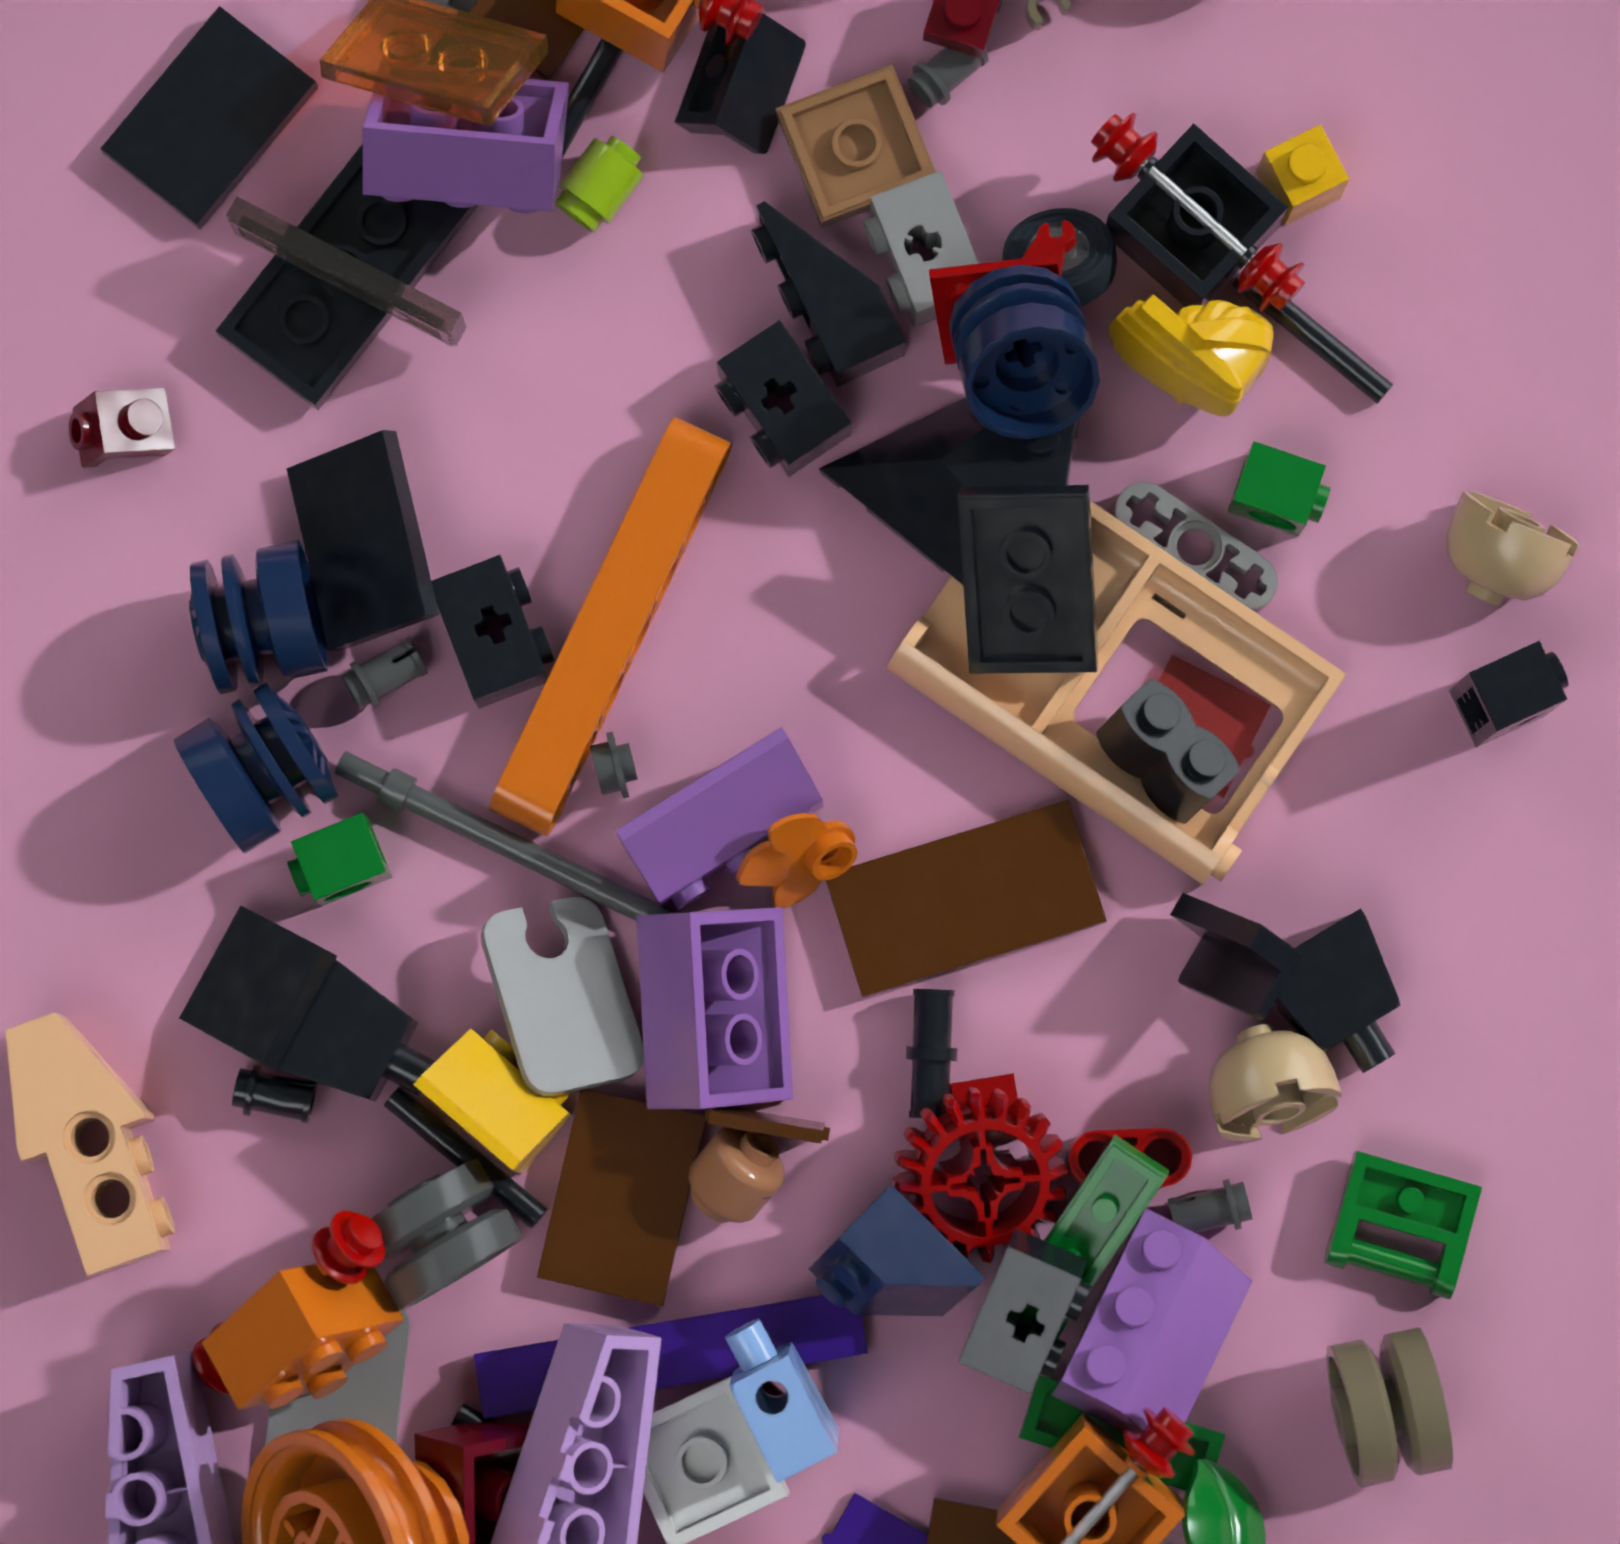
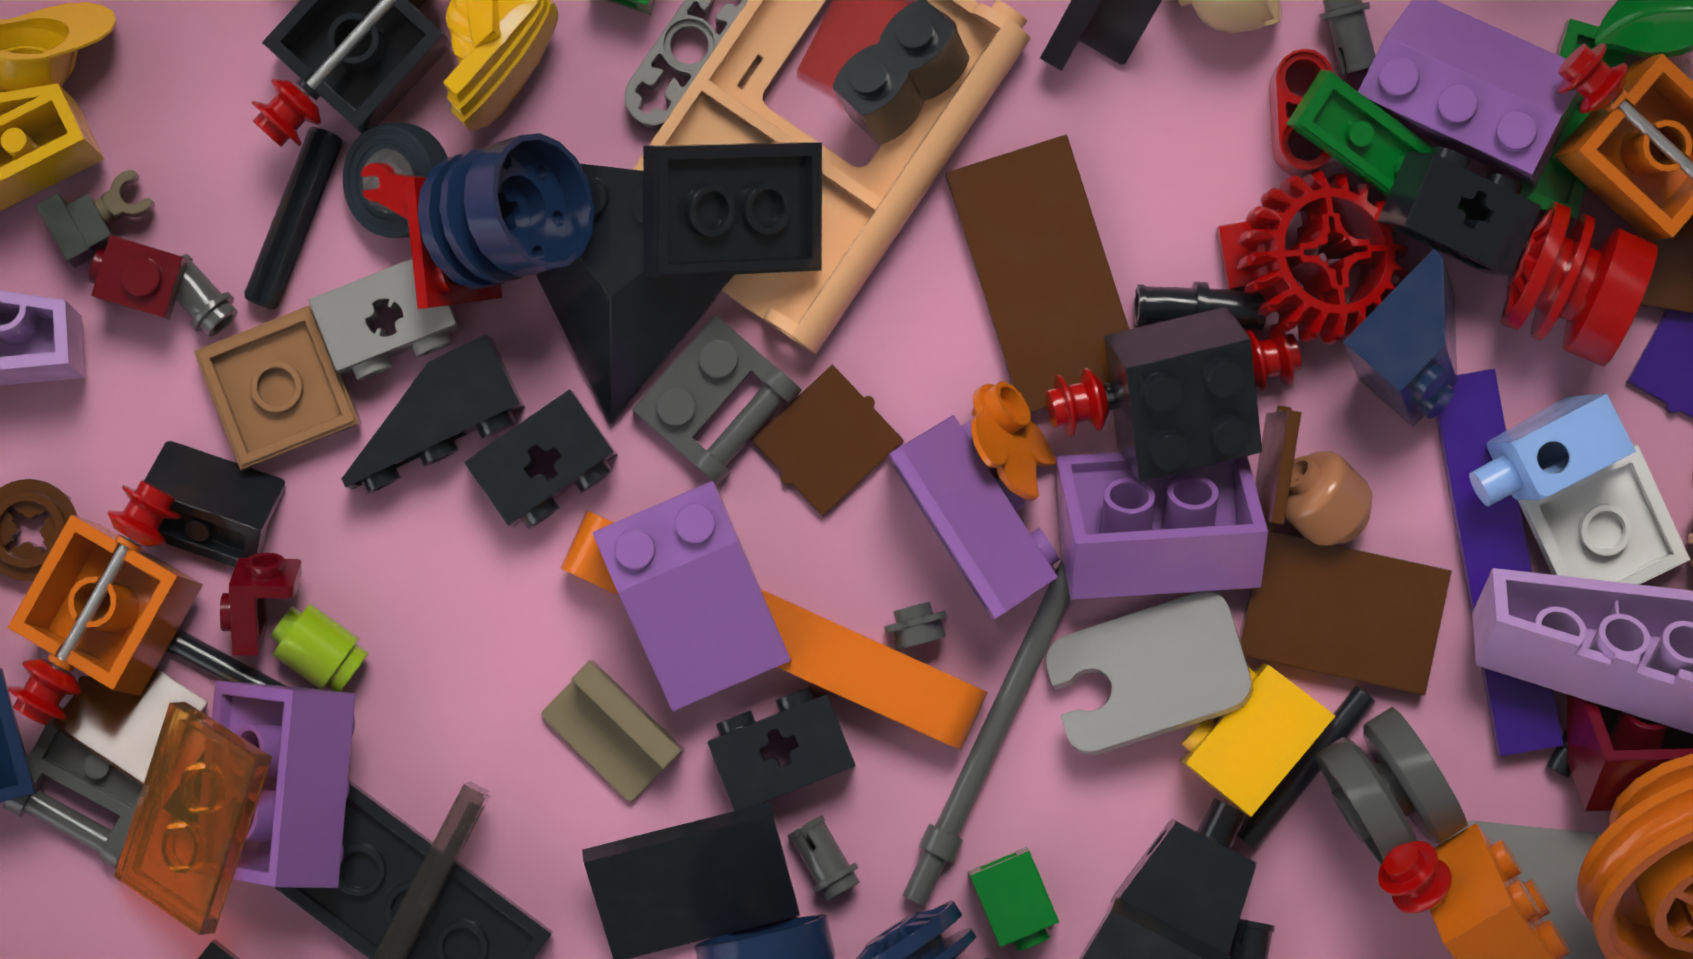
camera: 90 degrees left, 5 degrees up
none -> dark red bracket [220,552,302,656]
none -> black axle [244,127,342,310]
none -> dark tan panel [542,660,684,801]
none -> medium lavender slope [592,481,791,712]
none -> dark grey plate [632,314,801,485]
none -> reddish brown piece [752,364,904,516]
none -> black brick [1045,307,1302,482]
none -> red wheel [1500,201,1658,367]

